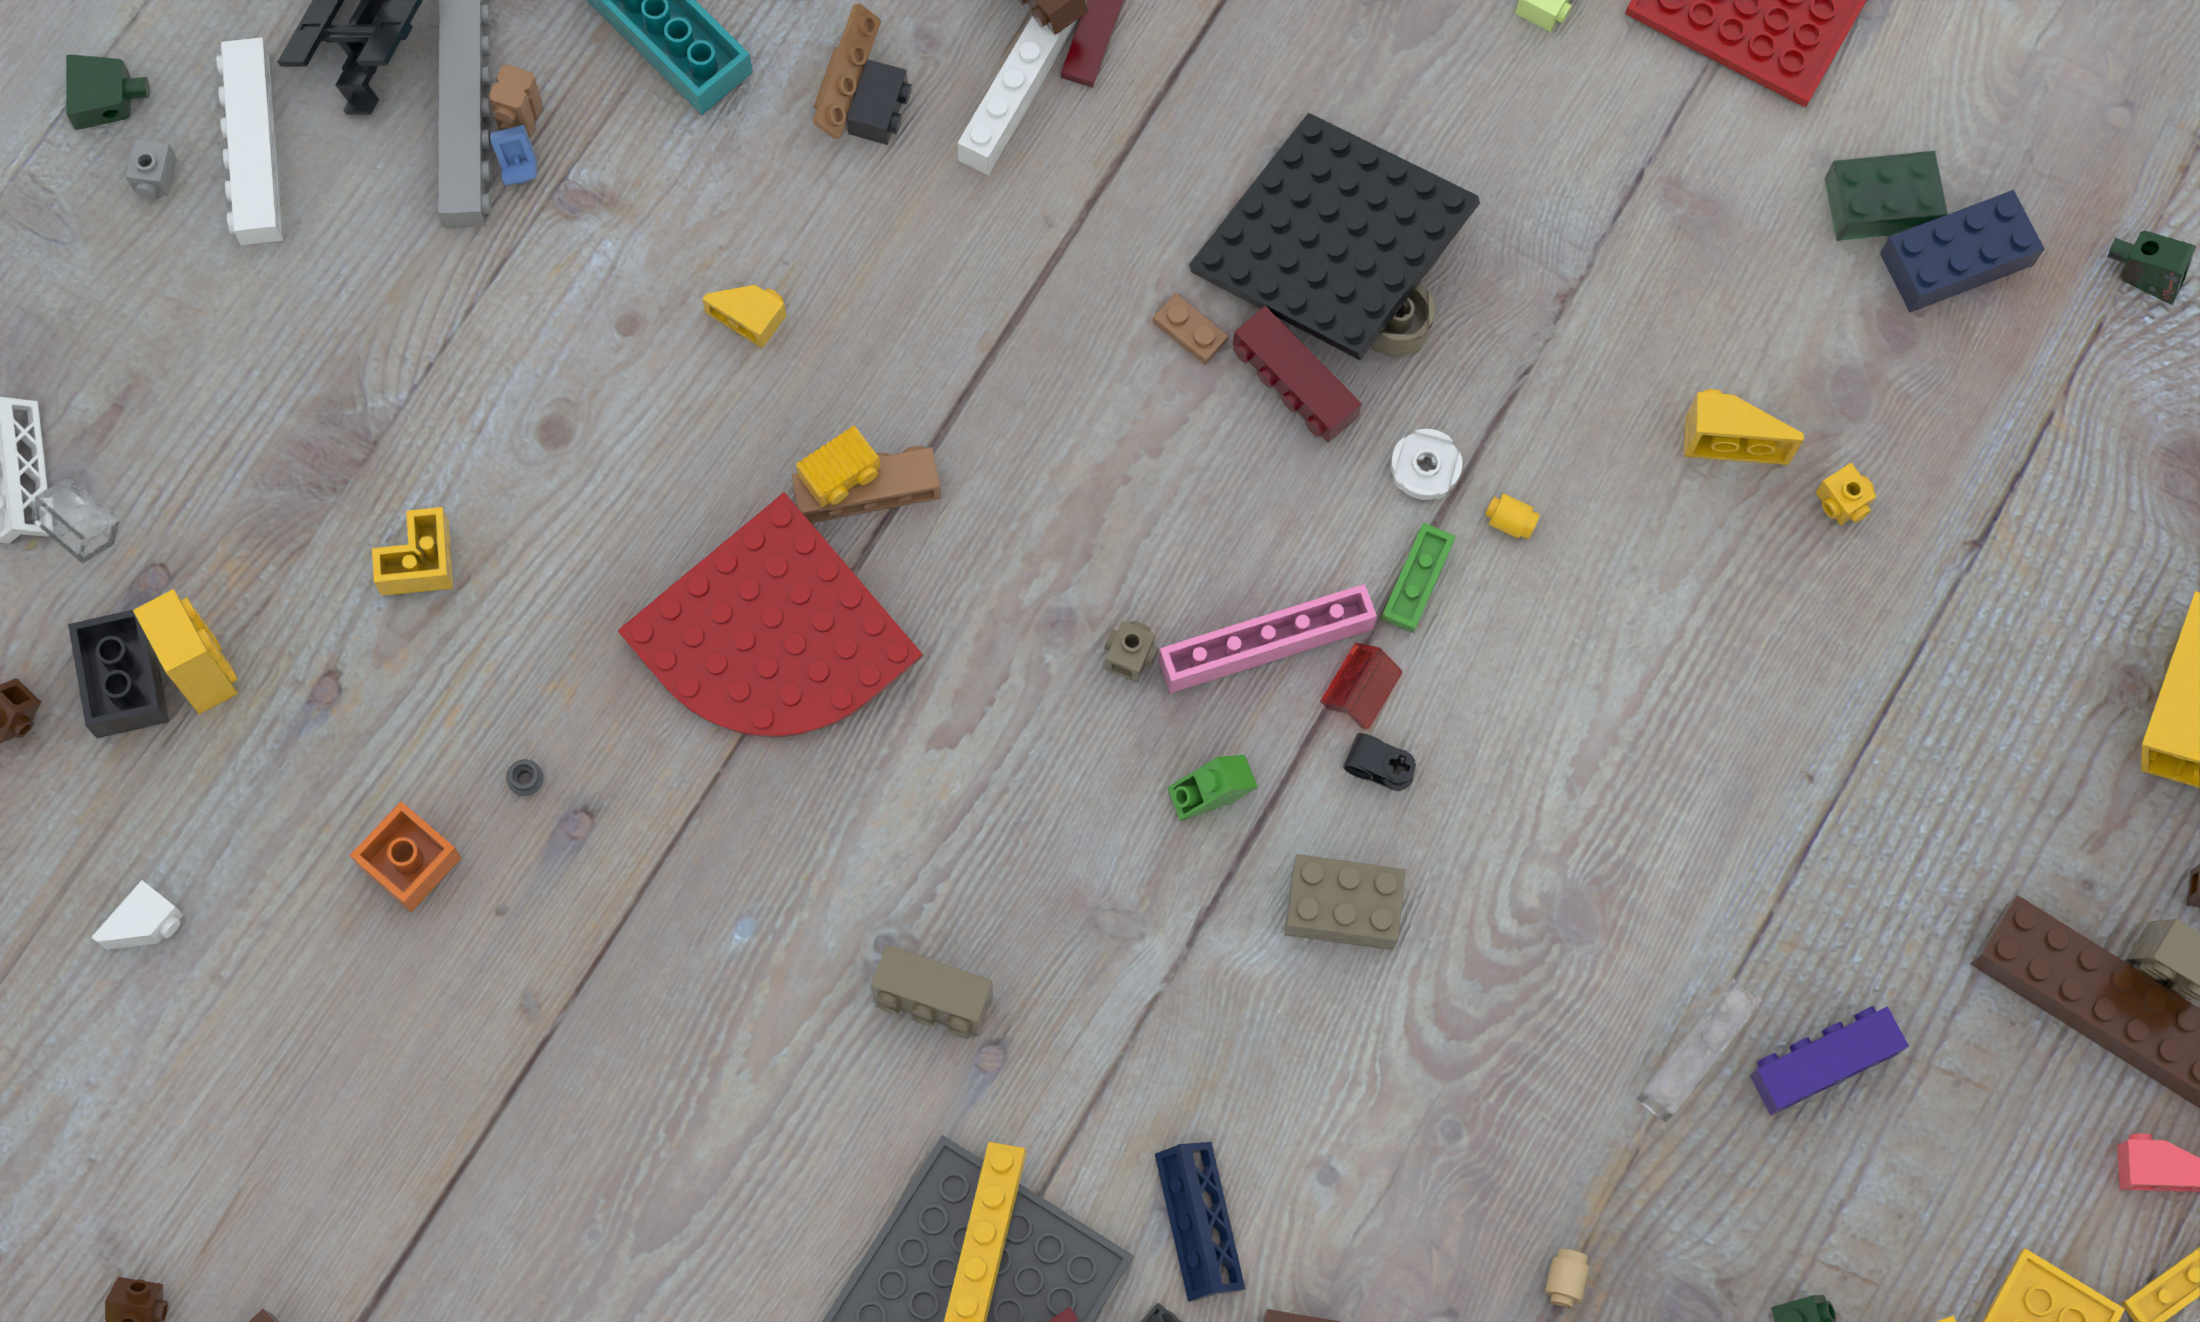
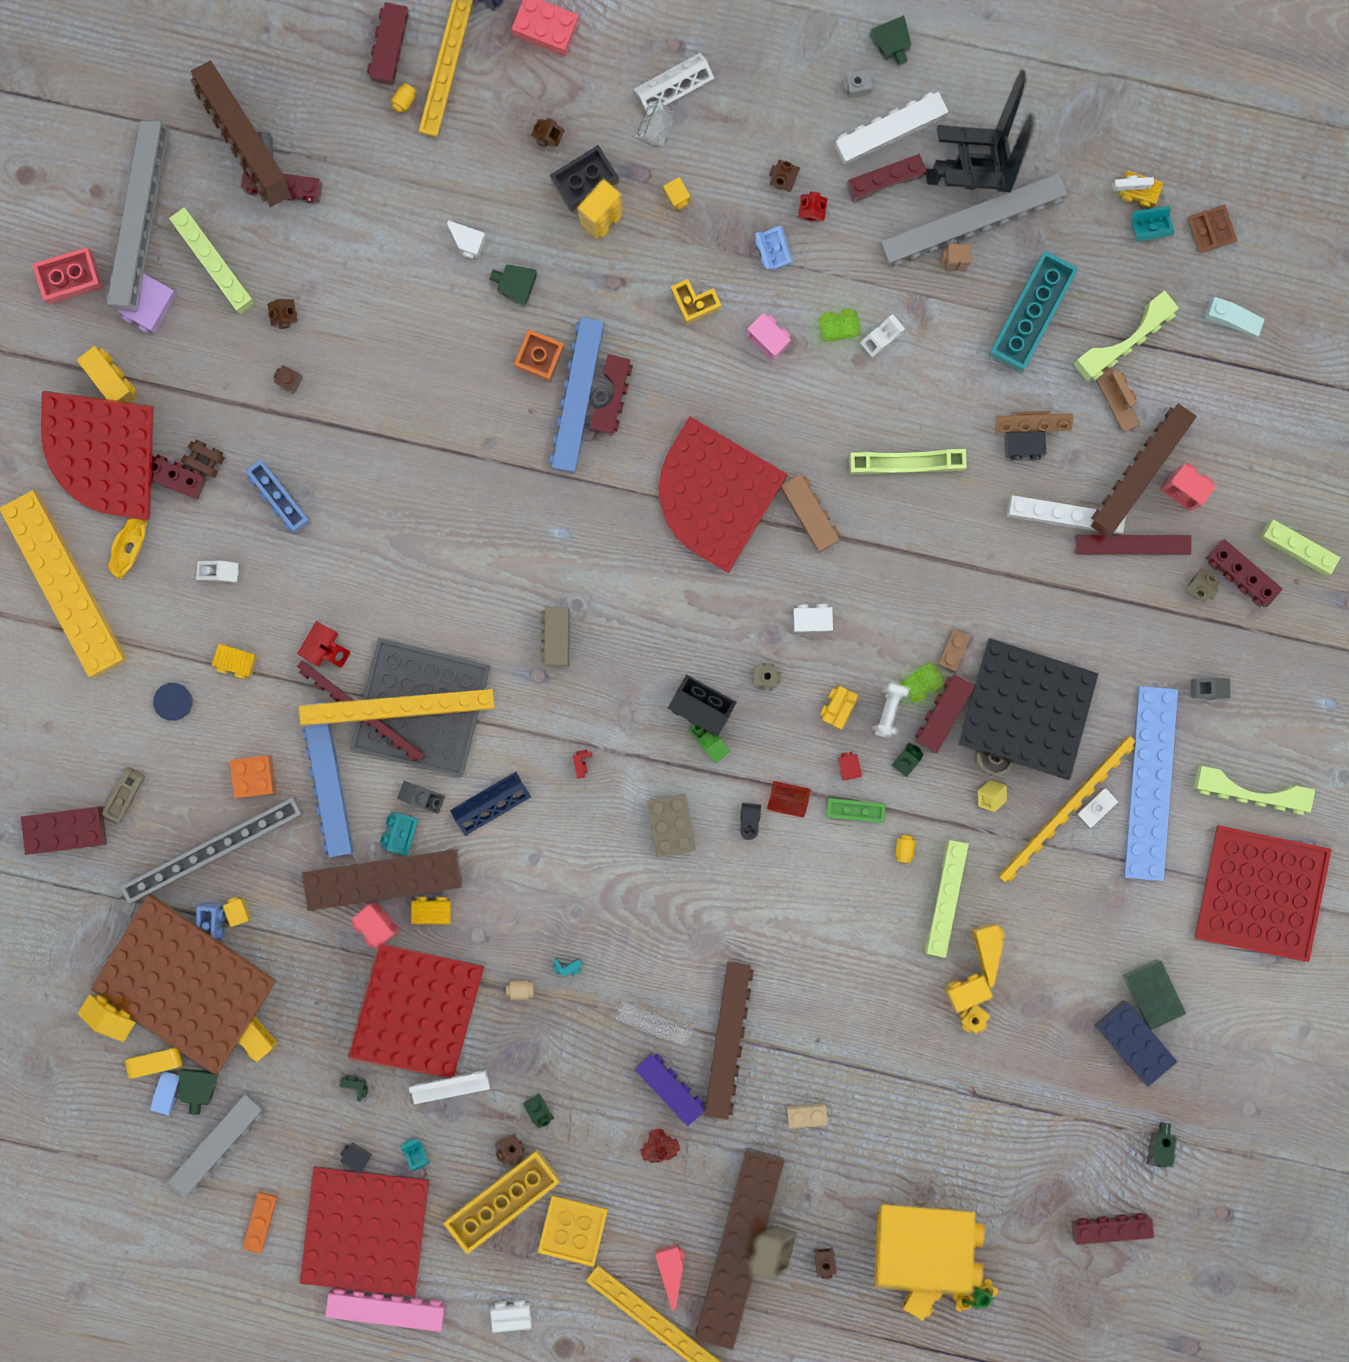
camera: 75 degrees right, 15 degrees up
medium blue bracket [490,125,537,185] -> none
yellow slope [702,285,786,349] -> none
yellow brick [796,425,881,507] -> none
bright pink brick [1158,584,1377,694] -> none
white plate [1390,429,1463,500] -> none
none -> dark green torso [489,264,538,307]
none -> medium blue brick [549,317,604,474]
none -> teal bracket [552,957,584,977]
none -> red bracket [573,749,592,779]
none -> dark red arch [590,354,633,436]
none -> clear red plant [640,1129,680,1163]
none -> yellow brick [663,177,691,210]
none -> black brick [667,674,737,736]
none -> reddish brown brick [705,961,754,1120]
none -> bright pink brick [746,313,791,362]
none -> light blue bracket [755,226,793,271]
none -> reddish brown brick [769,159,800,193]
none -> tan brick [786,1103,828,1129]
none -> white brick [793,604,833,633]
none -> red brick [798,191,828,222]
none -> clear neon green brick [818,309,861,342]
none -> yellow brick [819,685,859,730]
none -> red brick [837,751,862,781]
none -> dark red arch [847,154,926,203]
none -> yellowish green arch [849,449,967,475]
none -> white brick [860,314,905,357]
none -> white fence [871,683,909,737]
none -> dark green bracket [892,743,924,777]
none -> clear neon green brick [899,661,944,704]
none -> yellowish green arch [925,839,969,958]
none -> yellow brick [944,973,993,1013]
none -> light yellow panel [978,780,1007,812]
none -> yellow plate [997,736,1136,882]
none -> white plate [1077,788,1118,828]
none -> light blue plate [1124,686,1178,881]

